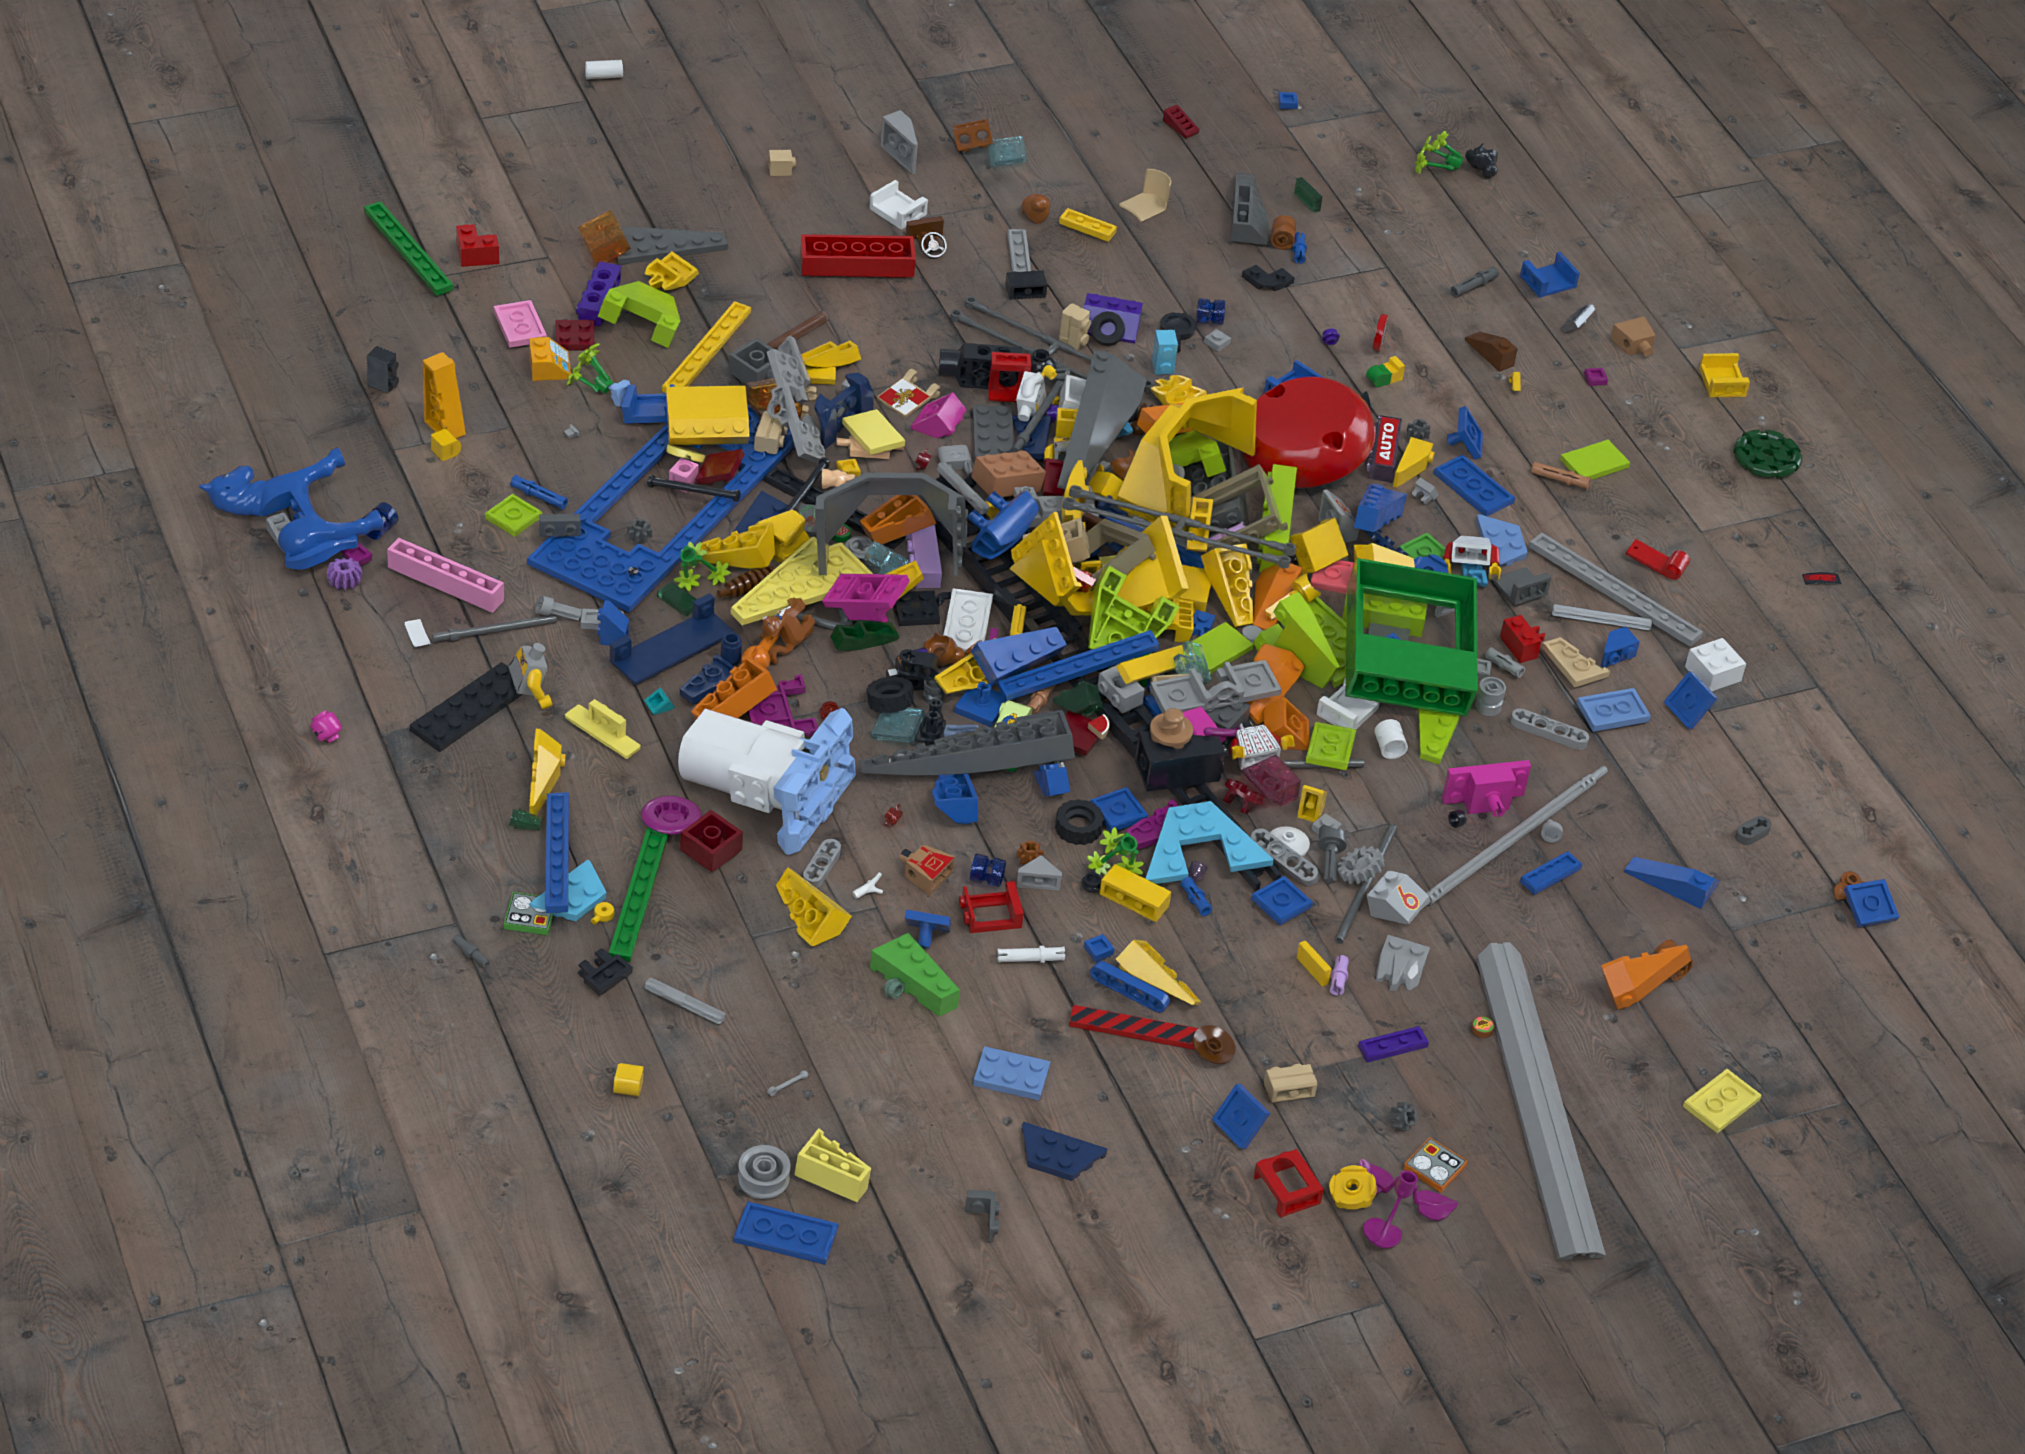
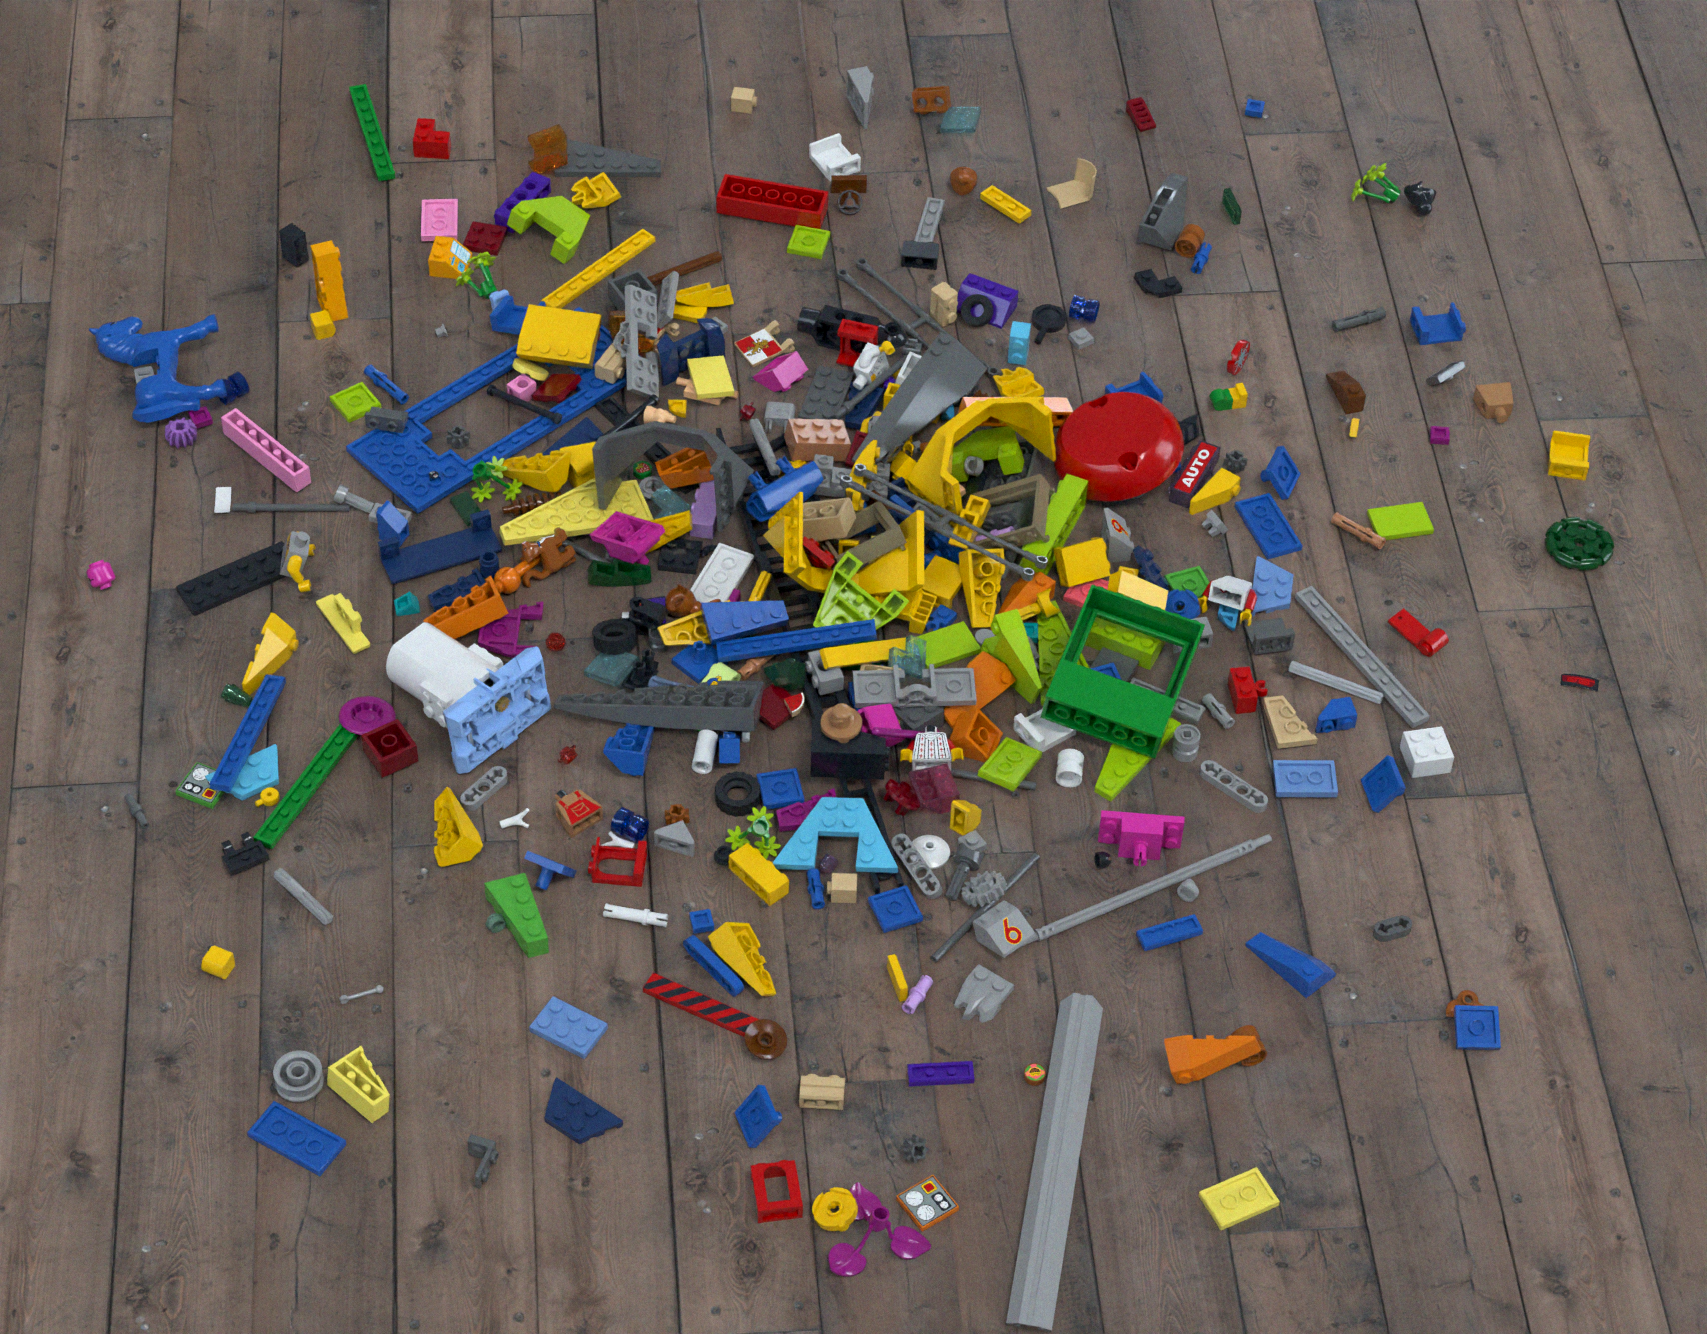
camera: 20 degrees right, 5 degrees up
dark purple plate [1322,328,1340,345] -> none
blue wedge [1354,484,1407,532] -> none
none -> white bar [601,832,635,848]
none -> white pin [692,730,718,774]
none -> lime tile [787,225,830,259]
none -> tan brick [827,873,857,903]

